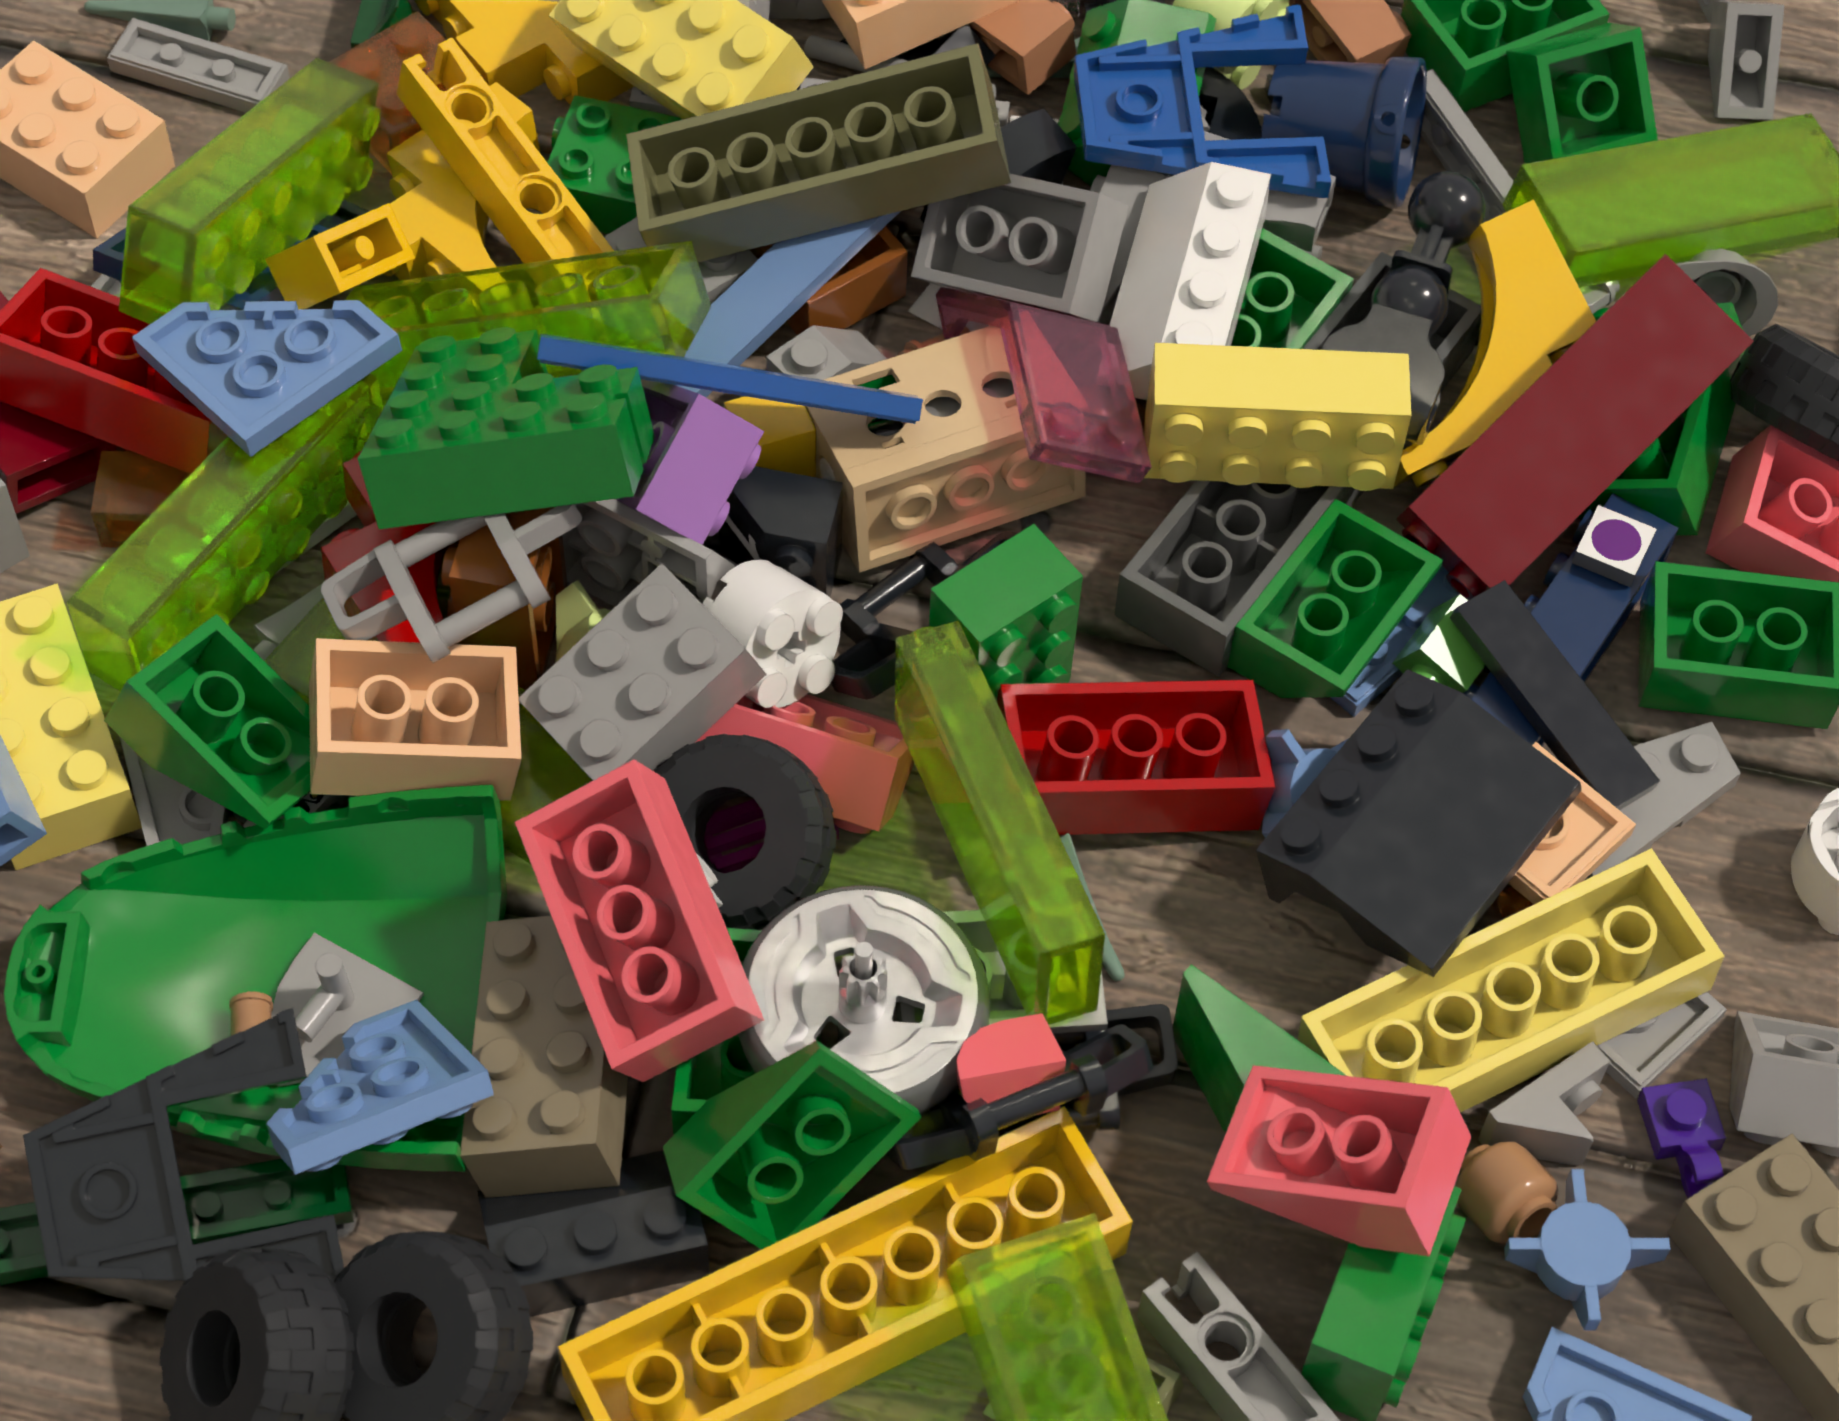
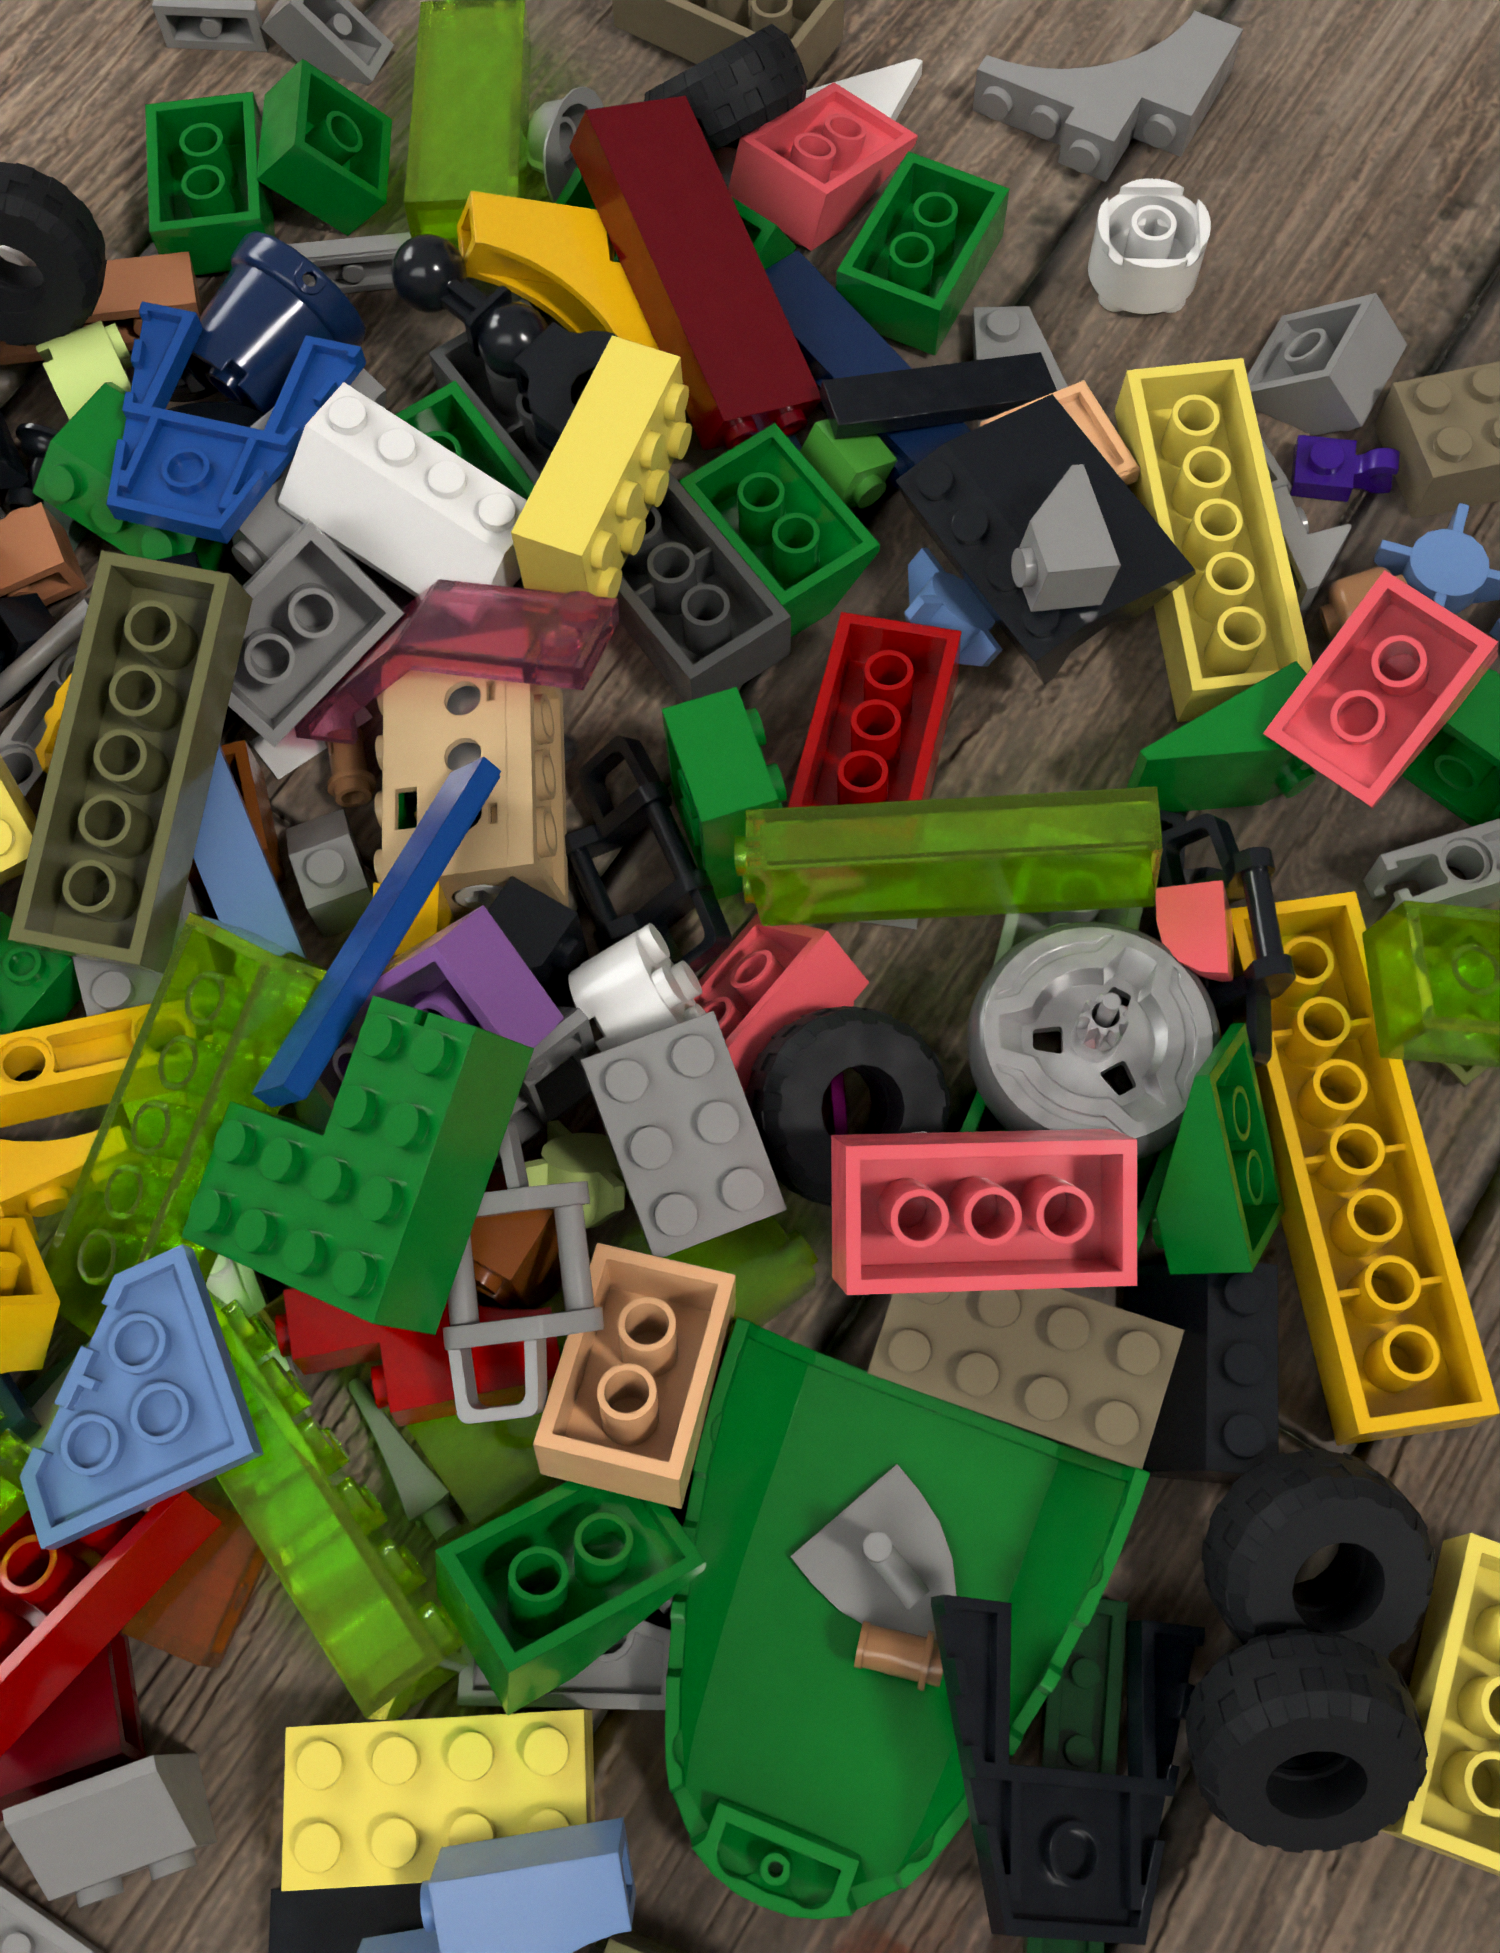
camera: 65 degrees left, 10 degrees up
medium blue plate [266,999,494,1174] -> none
tile [1572,505,1657,587] -> none
none -> light grey slope [1011,464,1121,612]

